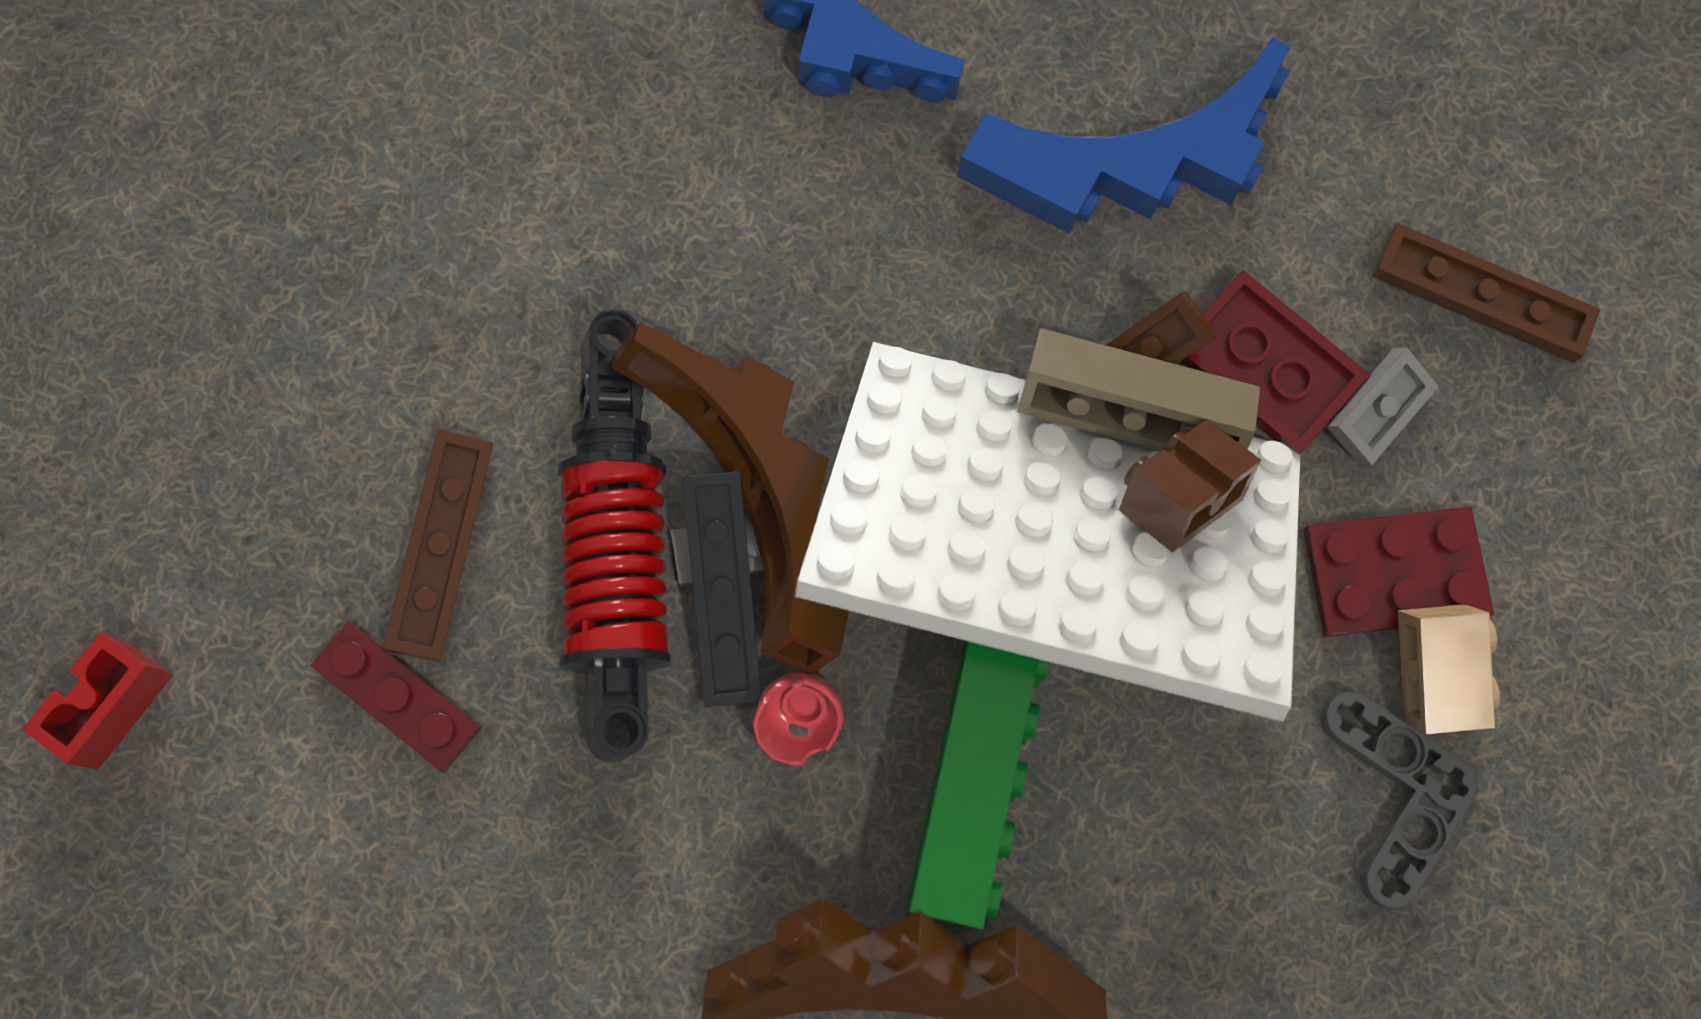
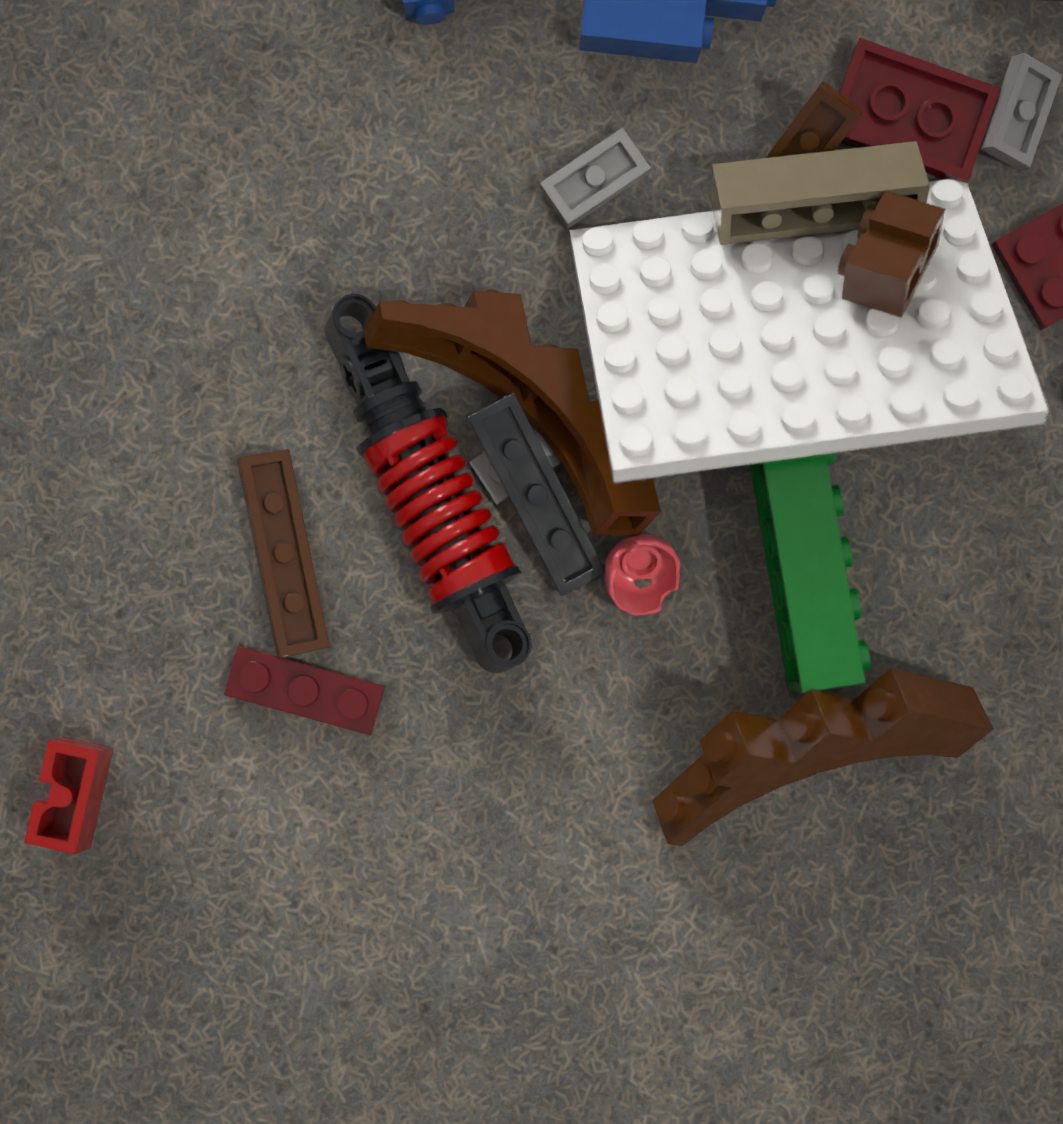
camera: 20 degrees left, 10 degrees up
none -> light grey plate [540,127,651,229]

